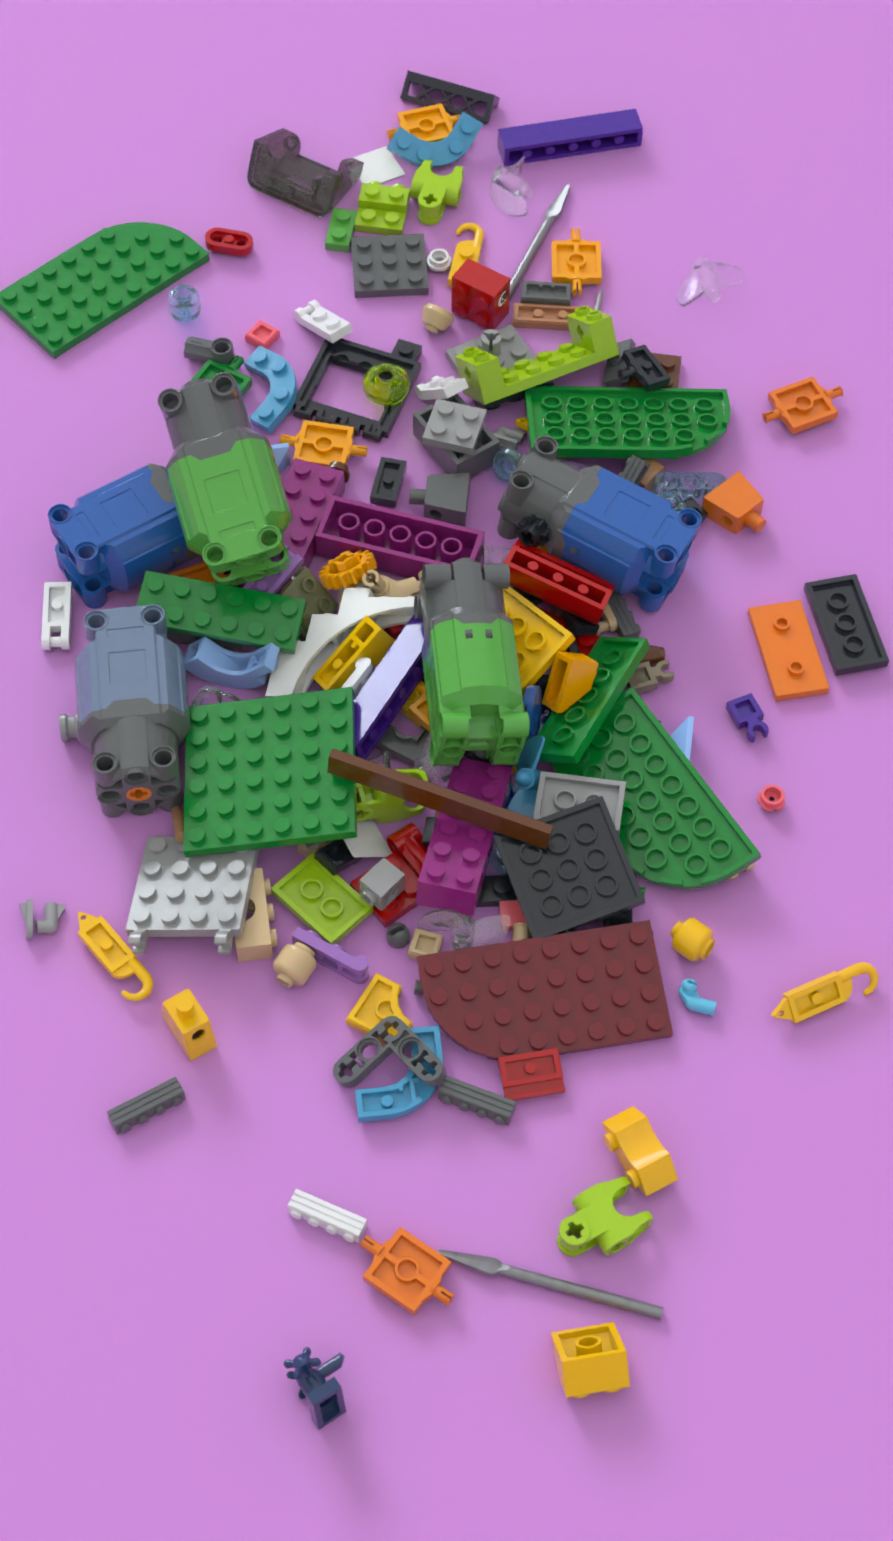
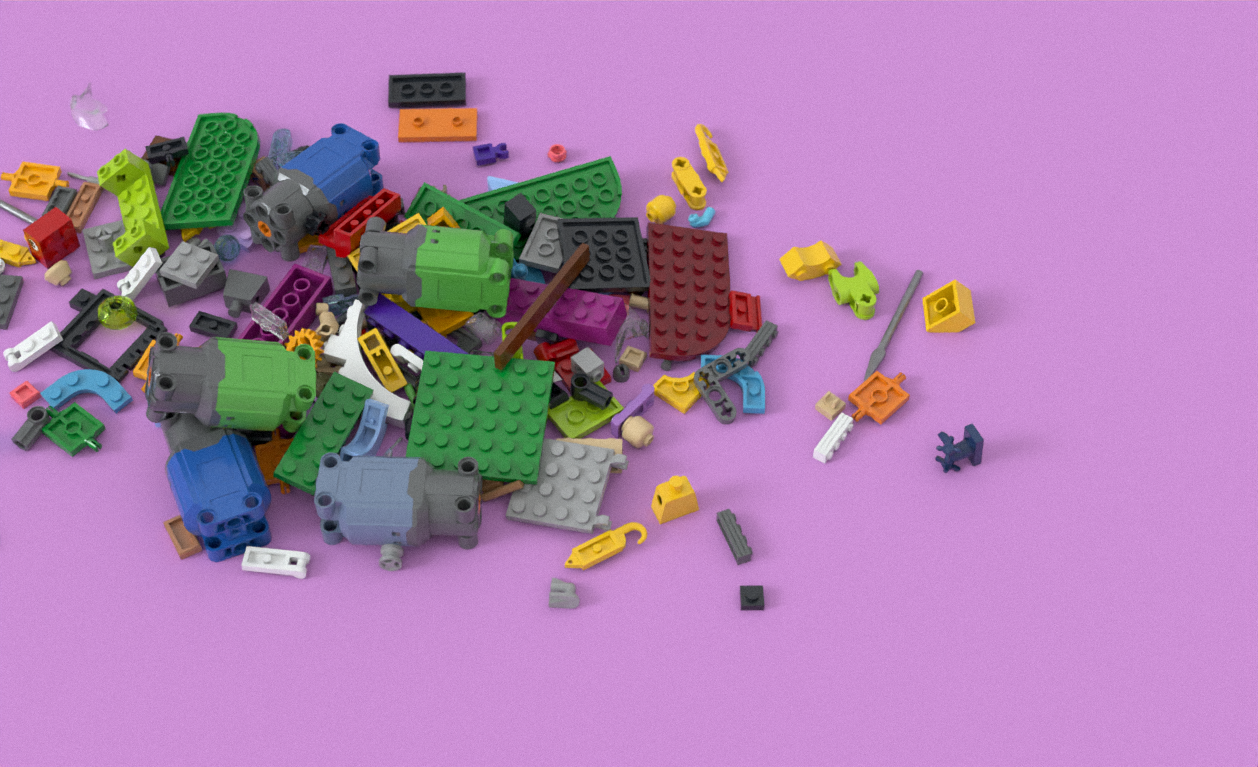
camera: 80 degrees left, 5 degrees down
orange torso [702,471,767,533] -> none
orange plate [762,376,843,435] -> none
none -> clear plate [249,301,289,341]
none -> black brick [503,193,536,241]
none -> black piece [570,373,613,410]
none -> yellow piece [671,157,707,211]
none -> black plate [740,585,764,610]
none -> tan tile [815,391,846,421]

